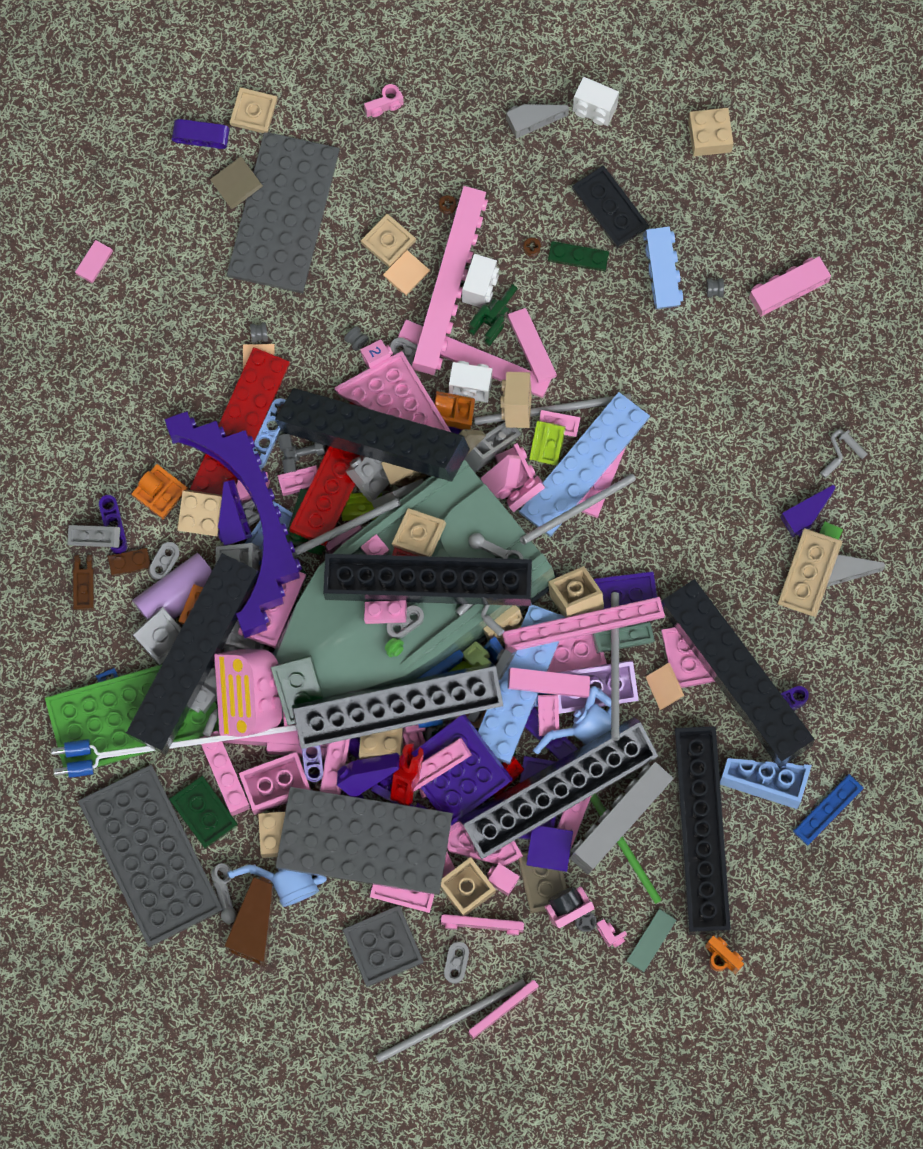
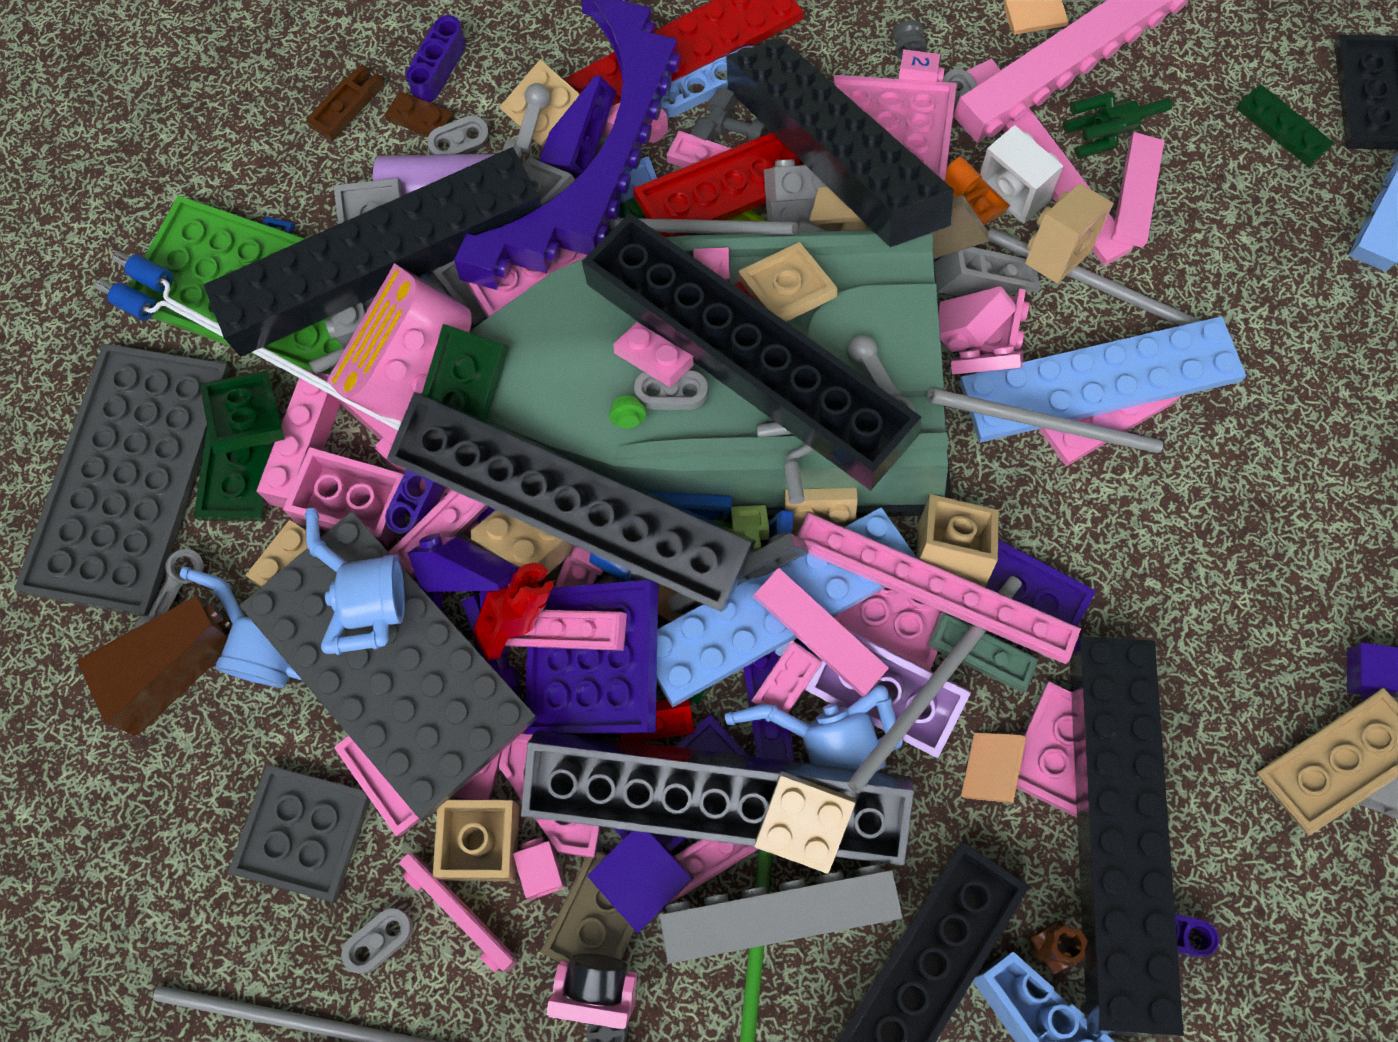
camera: 45 degrees right, 5 degrees down
light grey plate [67,525,120,548] -> none
orange plate [132,464,188,520] -> none
white brick [462,254,499,308] -> none
reddish brown bush [523,237,541,257] -> none
lime plate [529,420,566,466] -> none
bright pink plate [539,410,580,437] -> none
none -> dark green plate [200,370,285,454]
none -> light blue piece [305,508,405,655]
none -> light grey piece [503,83,550,160]
none -> plate [754,771,855,874]
none -> reddish brown piece [1028,920,1088,974]

